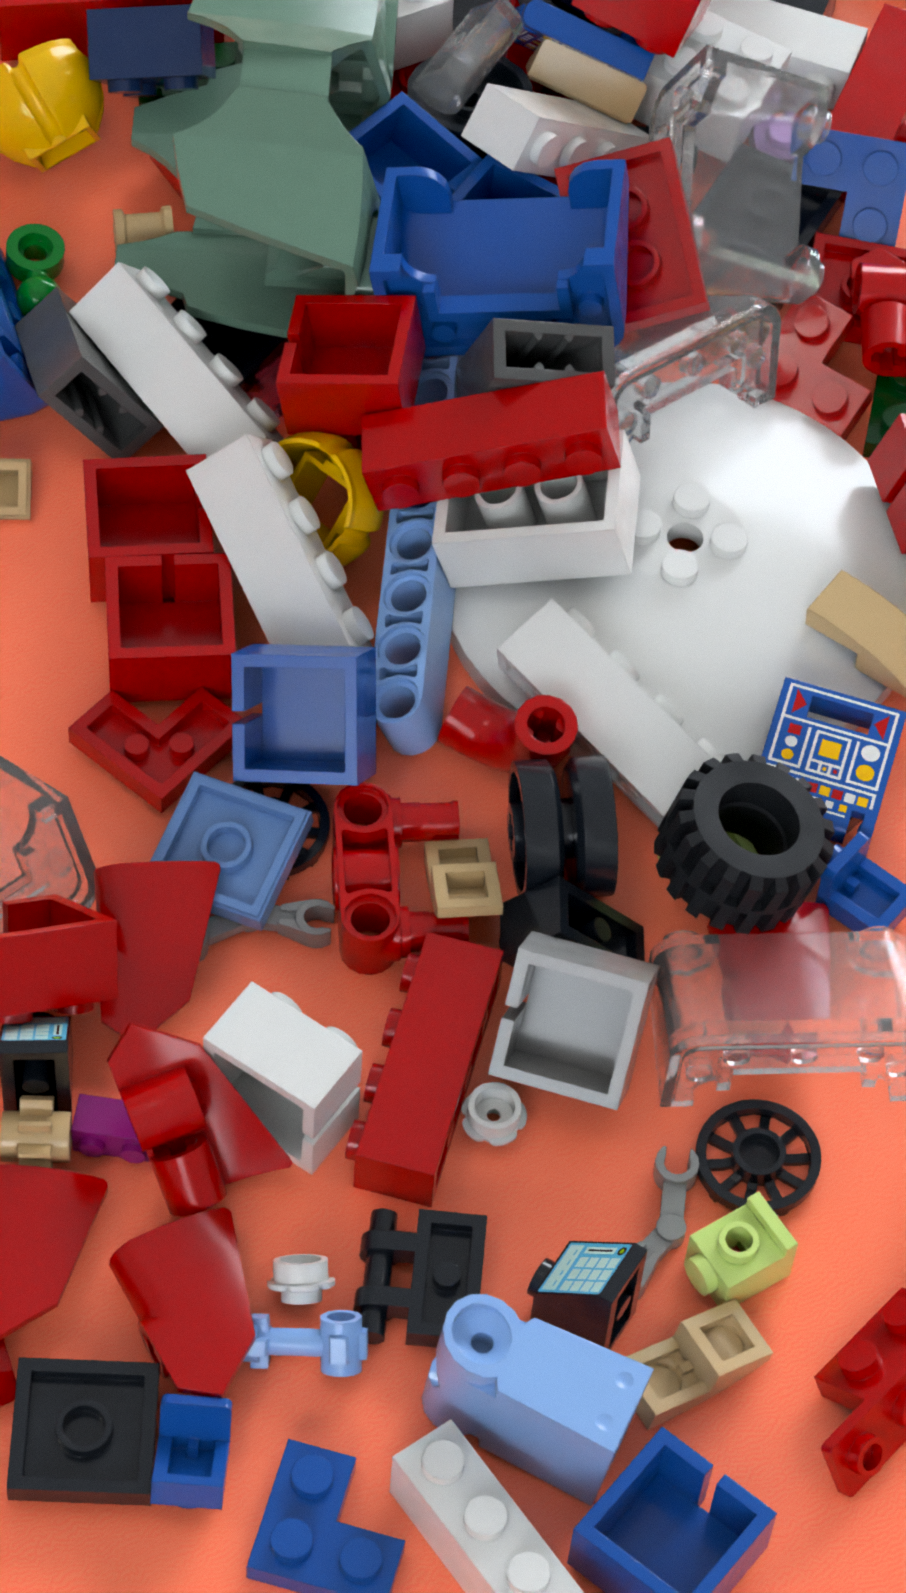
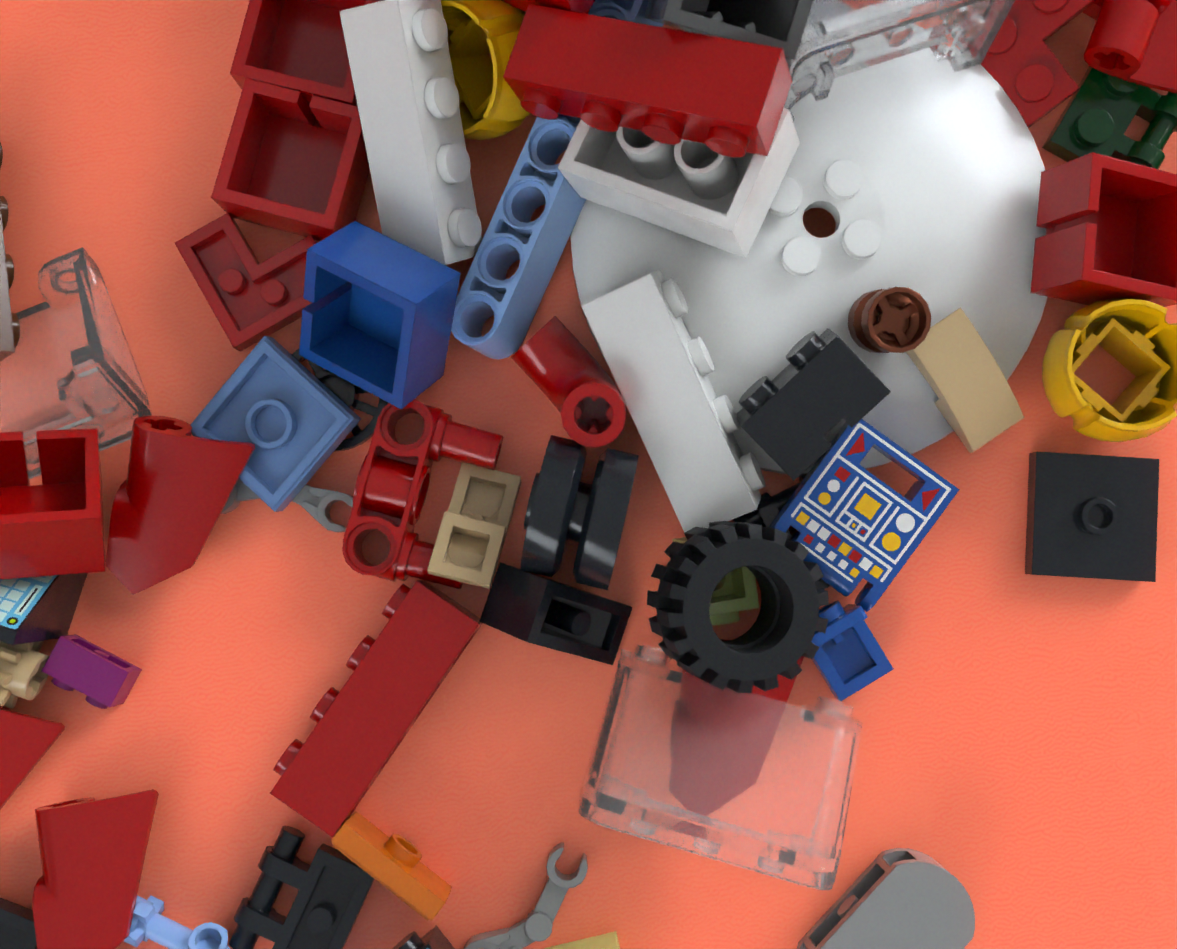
camera: 25 degrees right, 30 degrees up
red panel [107,1023,292,1217] -> none
white piece [203,981,363,1175] -> none
white plate [267,1254,336,1305] -> none
white plate [461,1082,527,1146] -> none
light grey piece [488,931,660,1110] -> none
black wheel [695,1099,821,1217] -> none
none -> orange plate [331,811,452,921]
none -> black brick [736,328,891,481]
none -> copper wheel [848,287,931,353]

